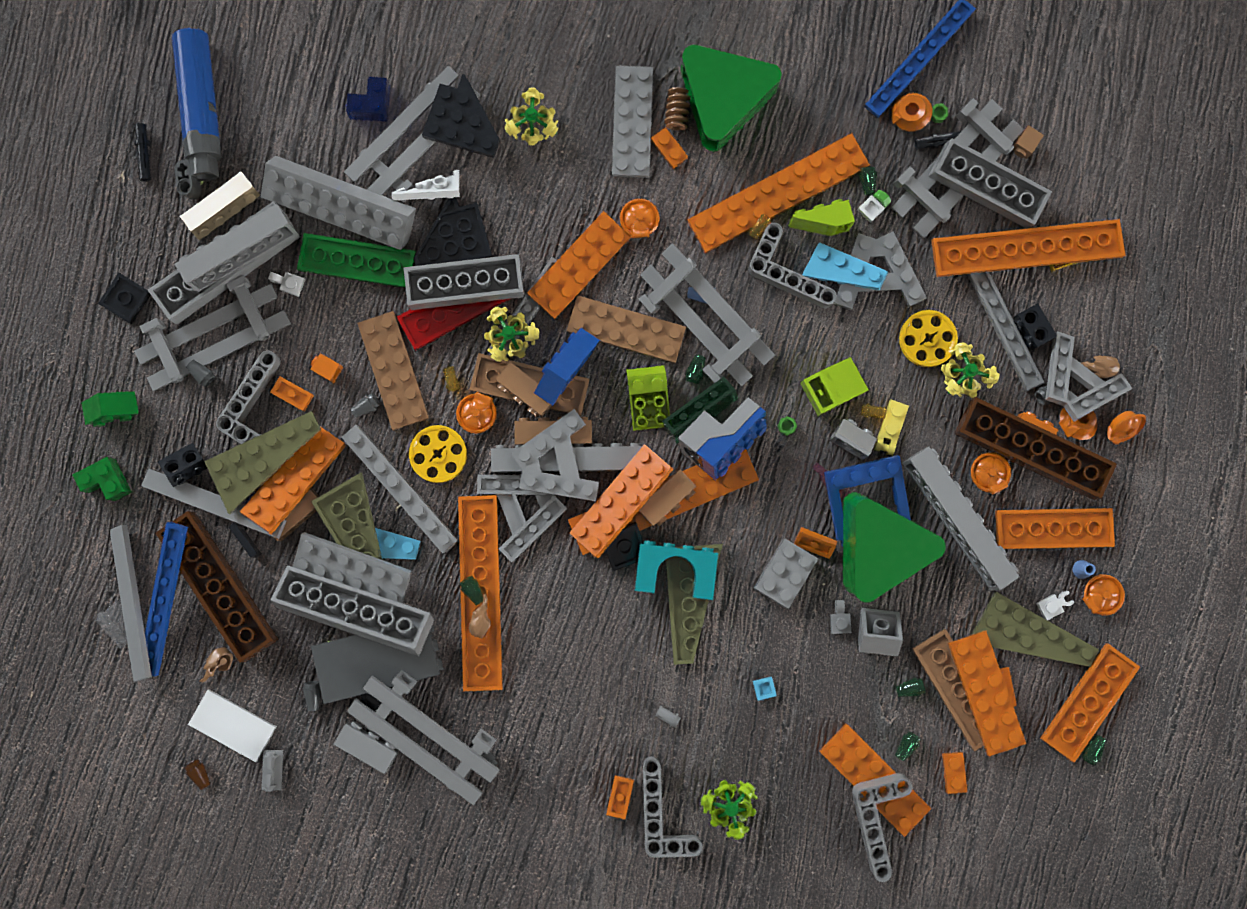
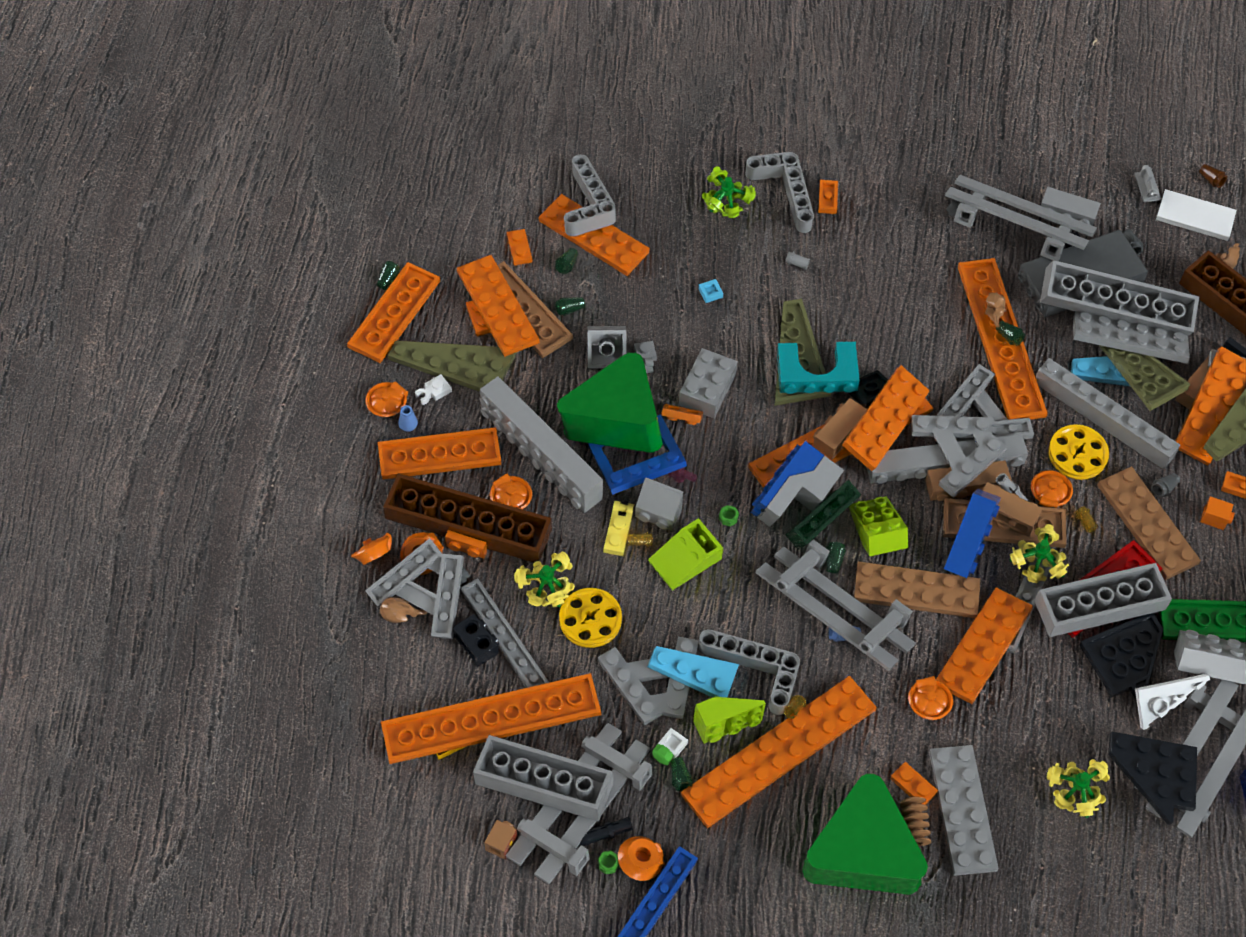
camera: 170 degrees right, 25 degrees down
none -> light grey pin [996,473,1028,501]

